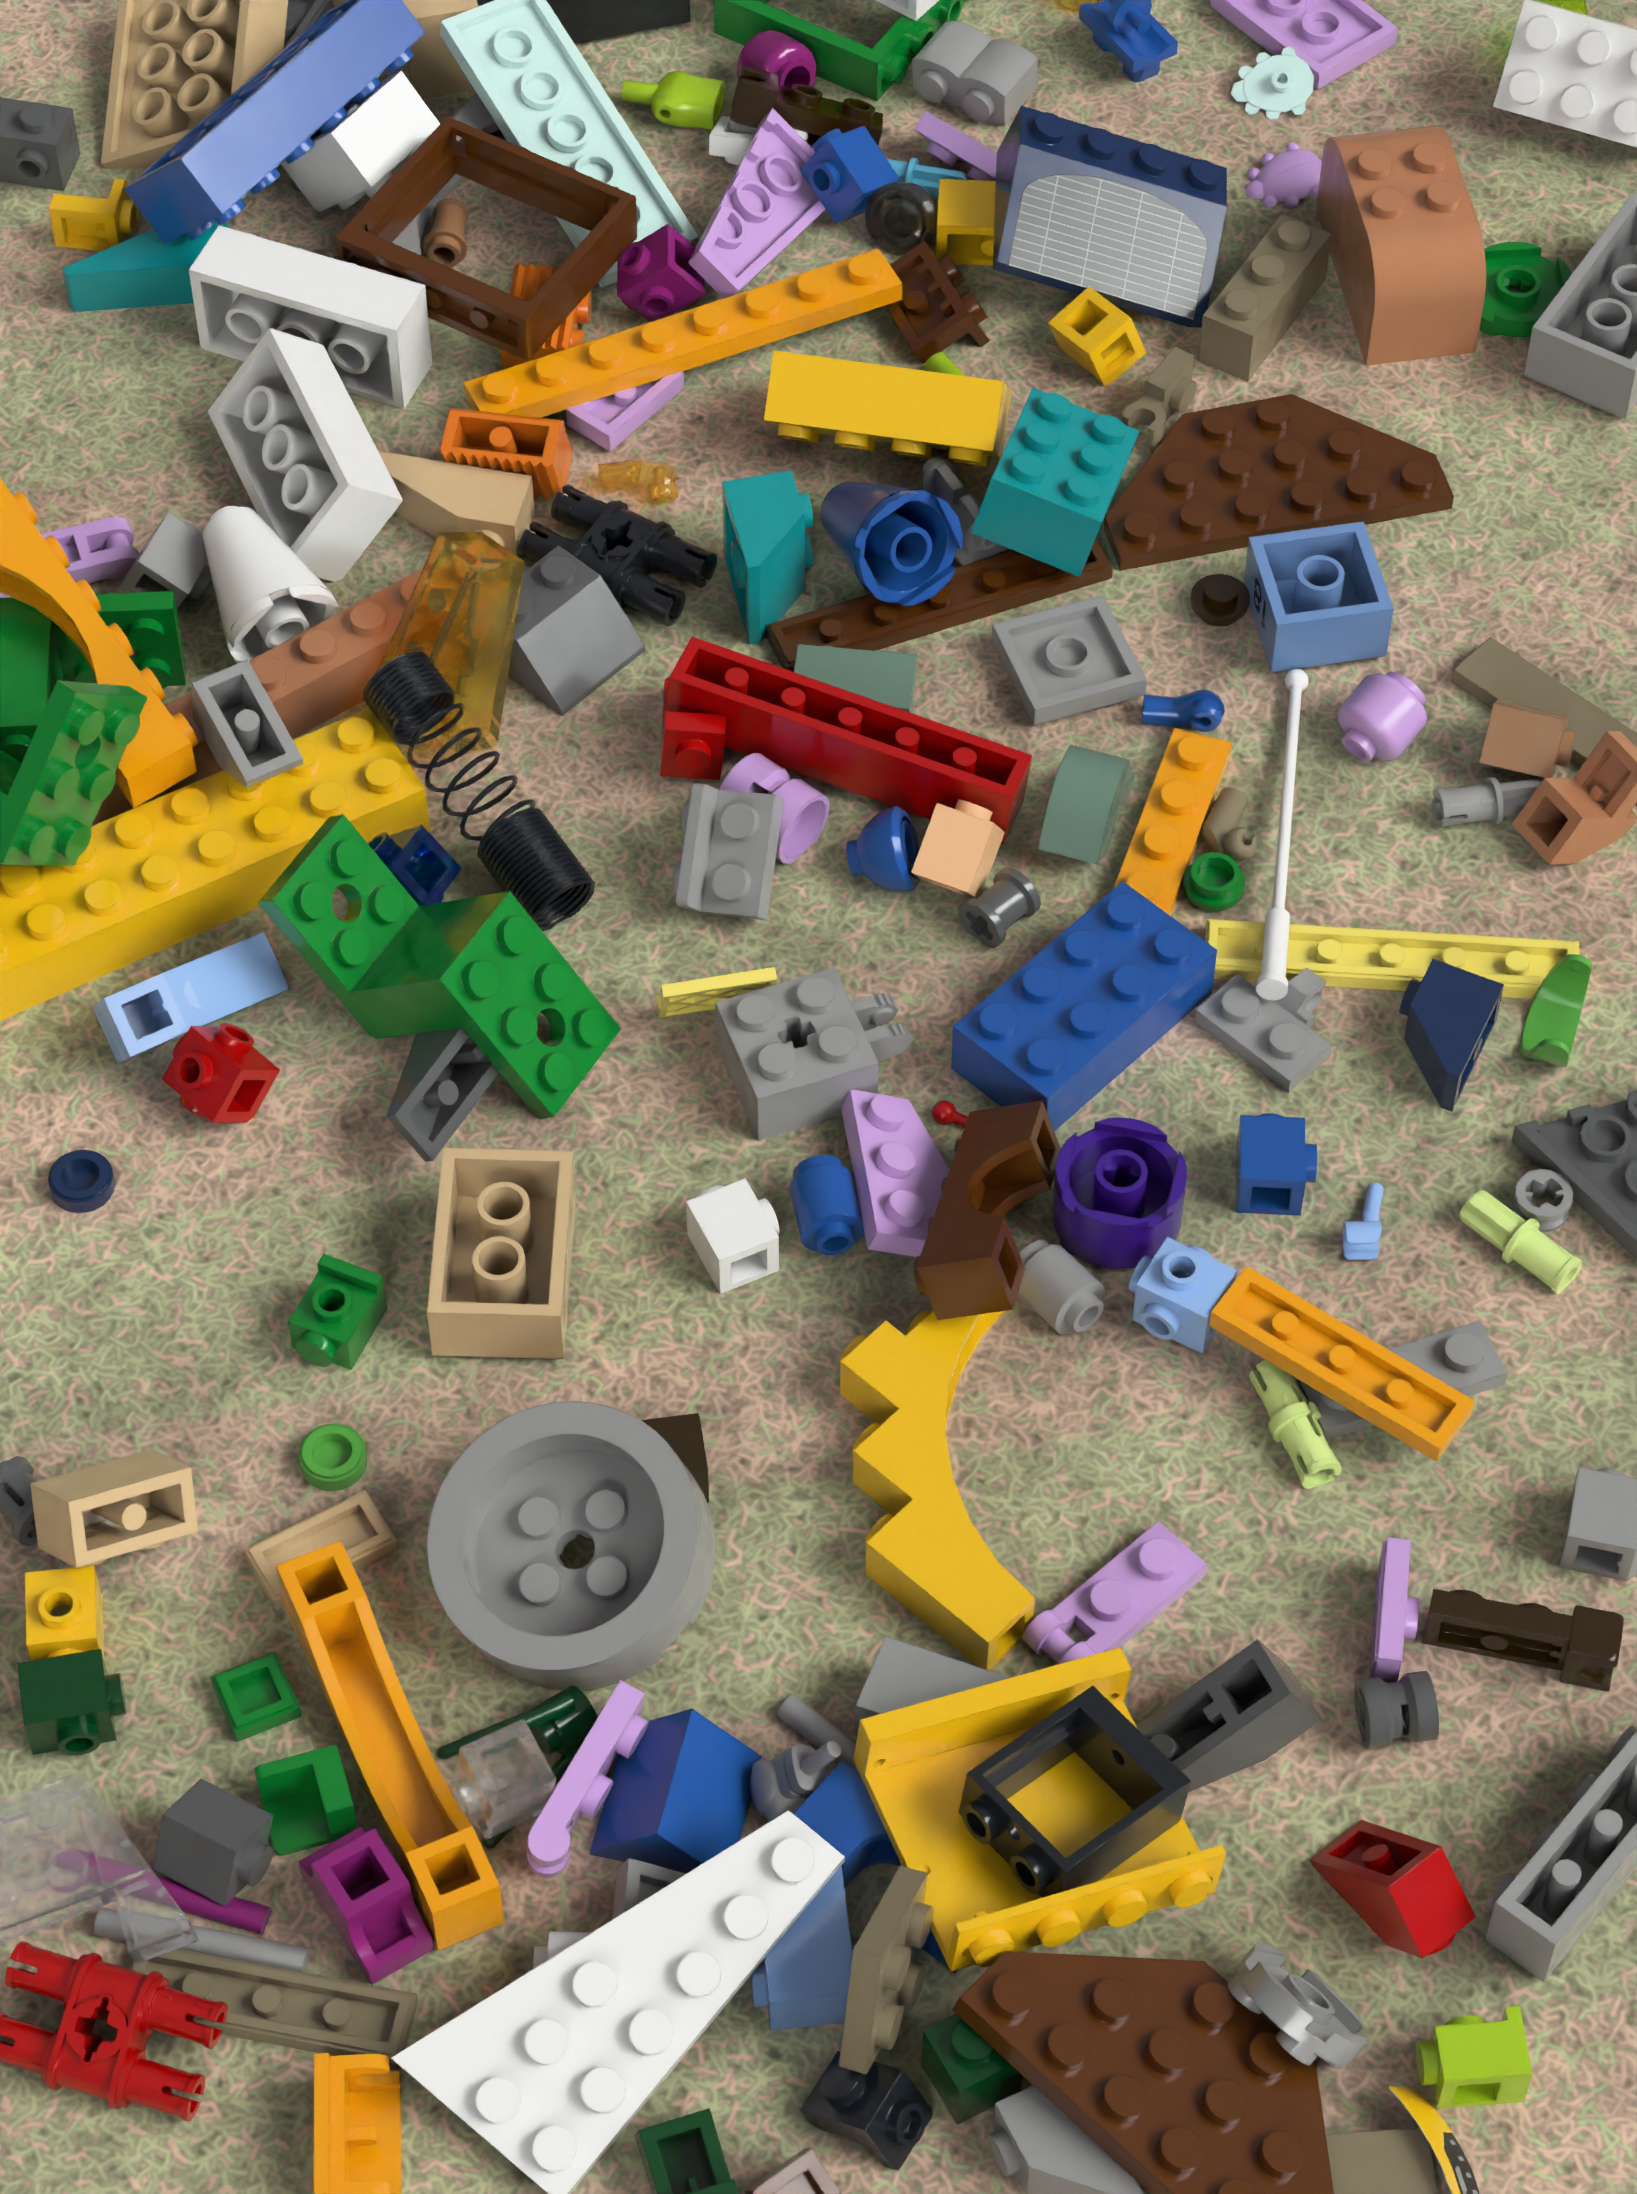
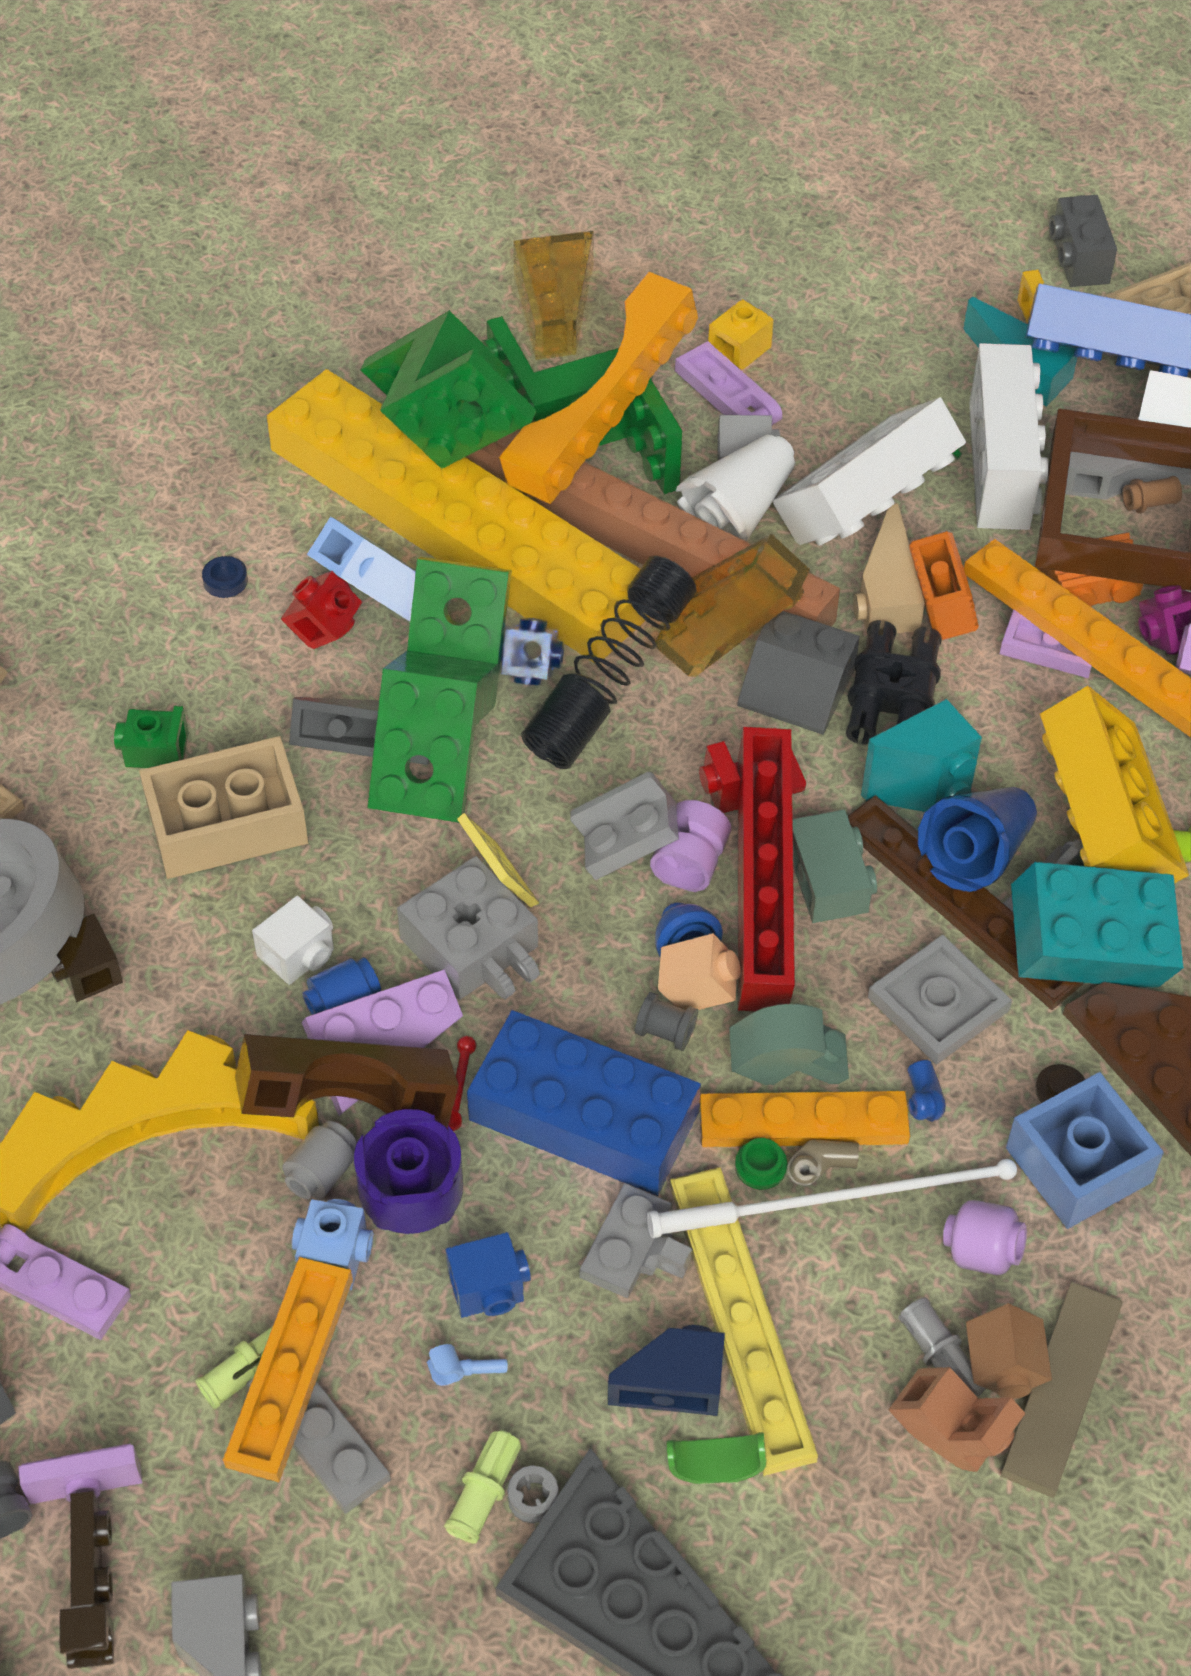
camera: 70 degrees right, 0 degrees up
light grey slope [192,659,303,788] -> none
bright green tile [298,1424,367,1491] -> none
clear yellow arm [598,458,680,504] -> none

